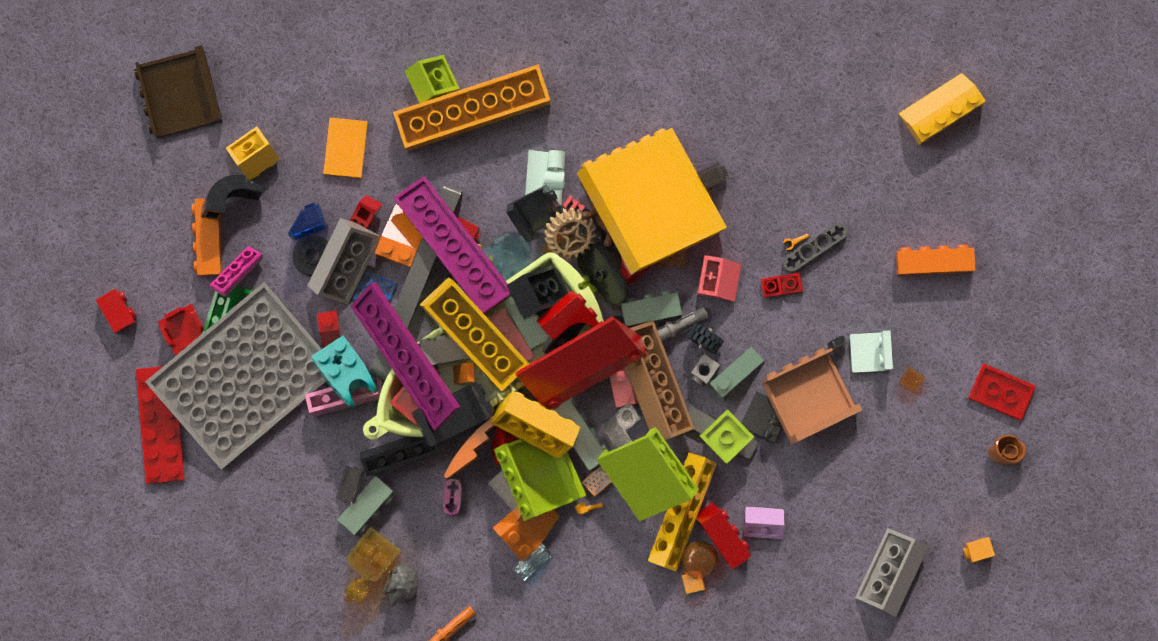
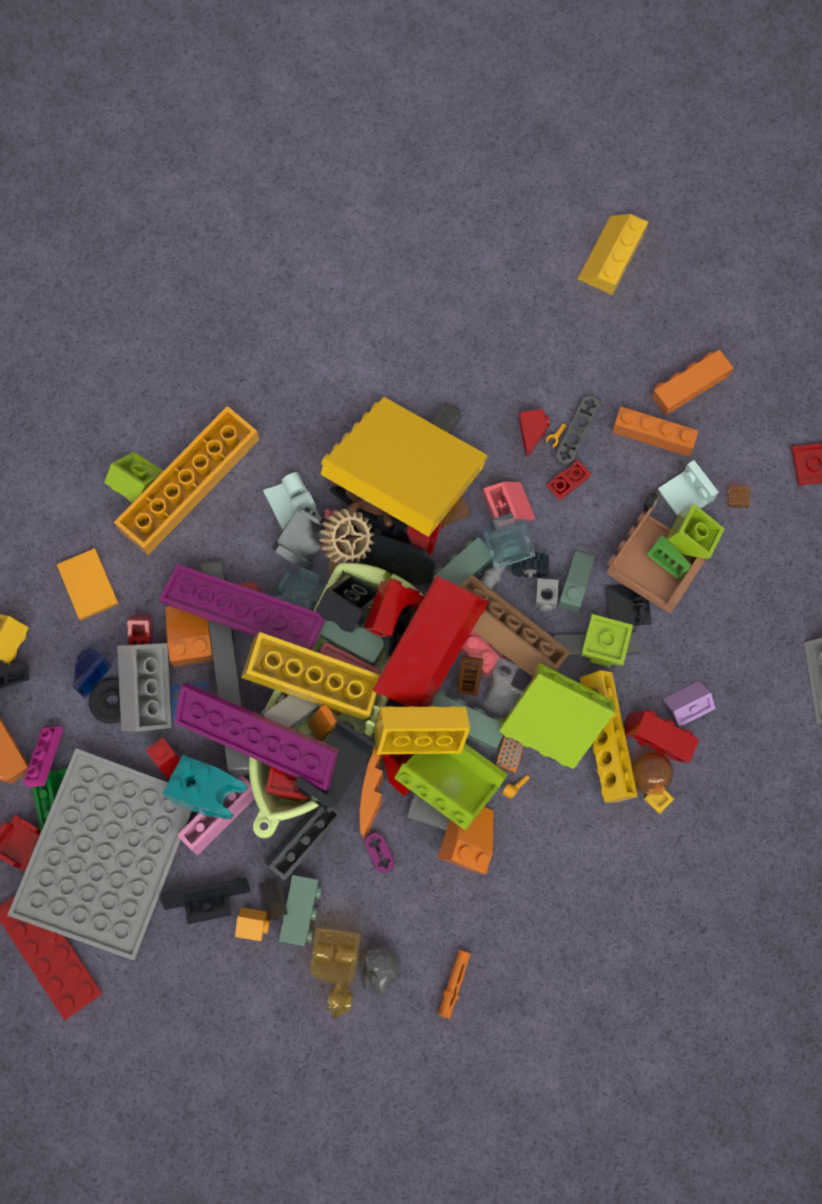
camera: 30 degrees left, 10 degrees down
clear light blue plate [514,543,553,581] -> none
none -> black bracket [160,877,250,924]
none -> light orange brick [235,907,270,941]
none -> reddish brown slope [457,656,484,696]
none -> clear light blue panel [484,513,535,569]
none -> red slope [518,409,550,456]
none -> orange brick [612,407,699,457]
none -> bright green slope [646,535,692,580]
none -> lime slope [666,503,725,559]

